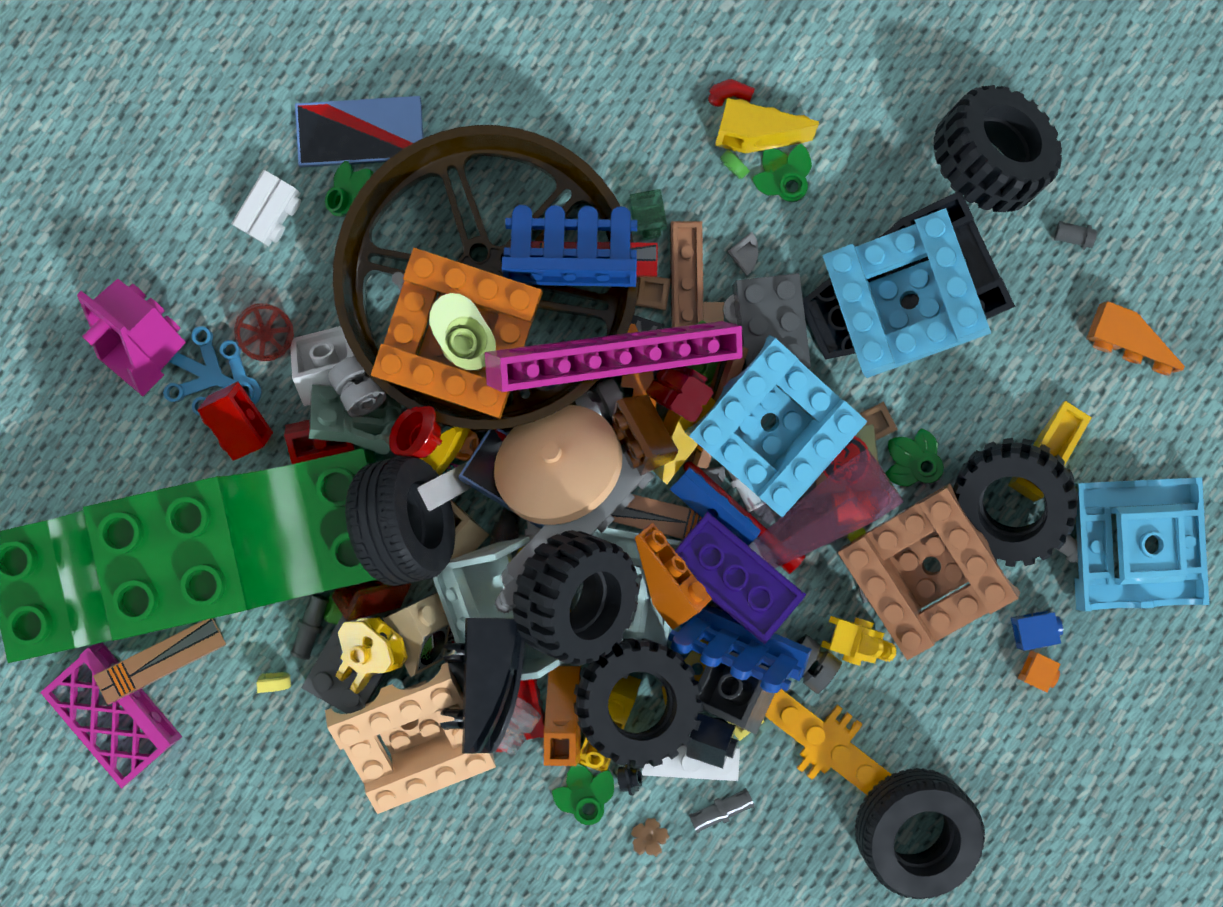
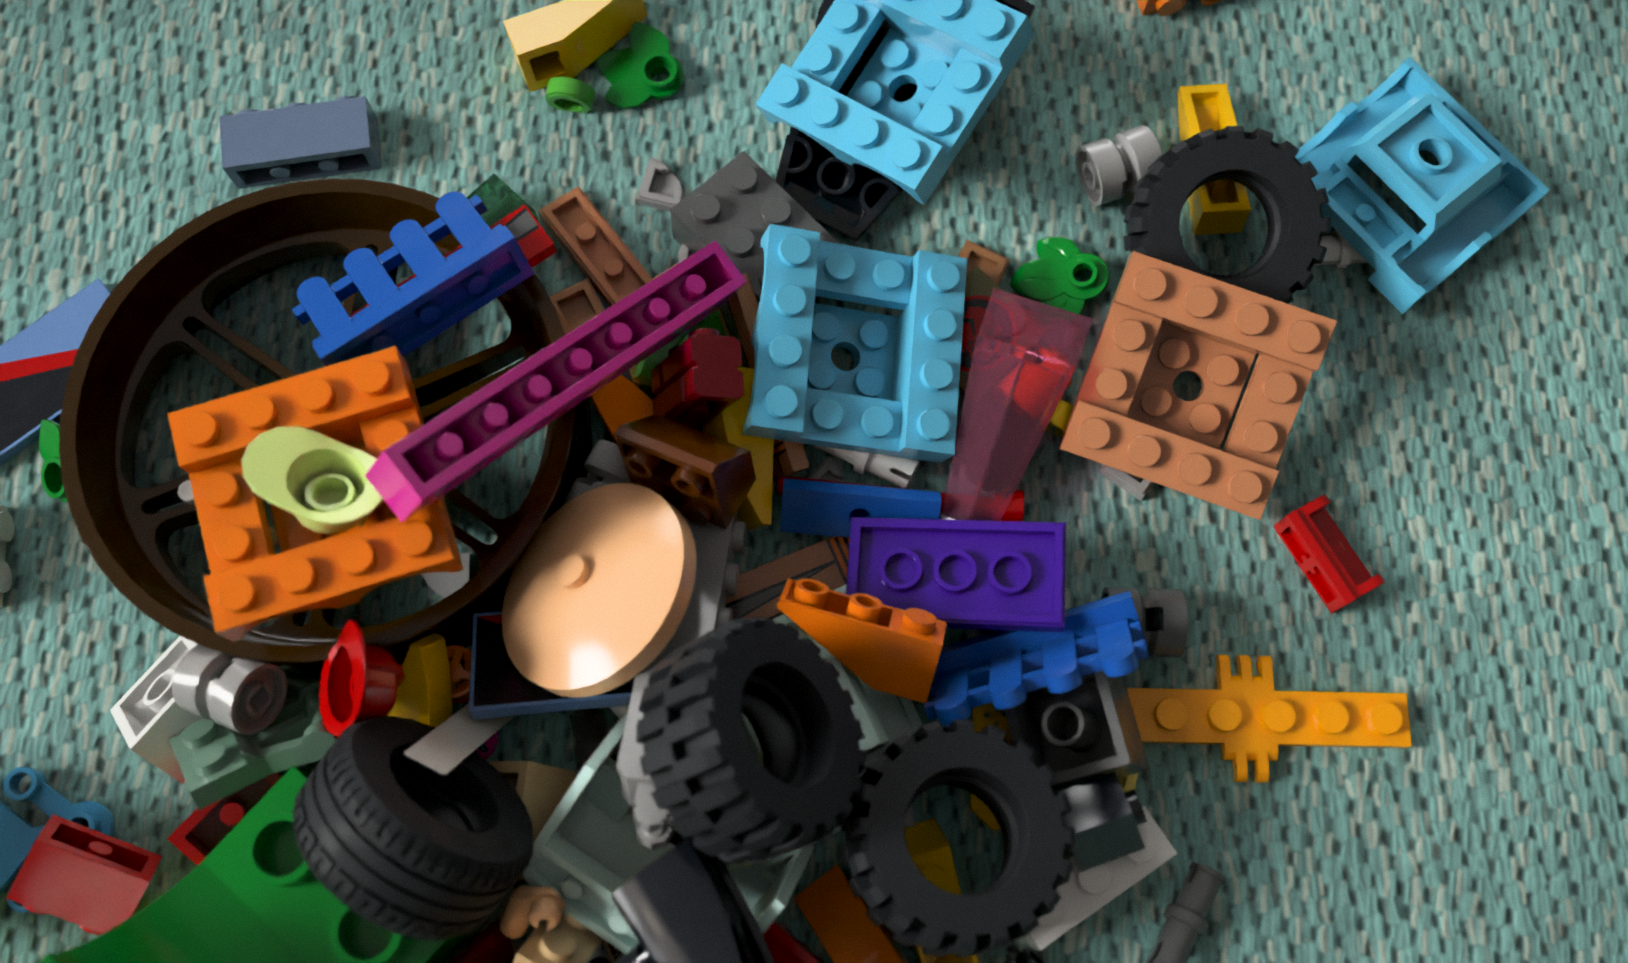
camera: 40 degrees left, 15 degrees down
clear red wheel [234,303,294,362] -> none
red arm [708,79,755,107] -> none
yellow hinge [821,616,897,666] -> none
black tyre [855,768,985,899] -> none
blue brick [1011,610,1063,651] -> none
orange plate [1017,650,1061,693] -> none
none -> sand blue brick [219,96,382,189]
none -> light nougat arm [499,885,565,939]
none -> light grey wheel [1075,125,1163,207]
none -> red hinge [1273,494,1385,613]

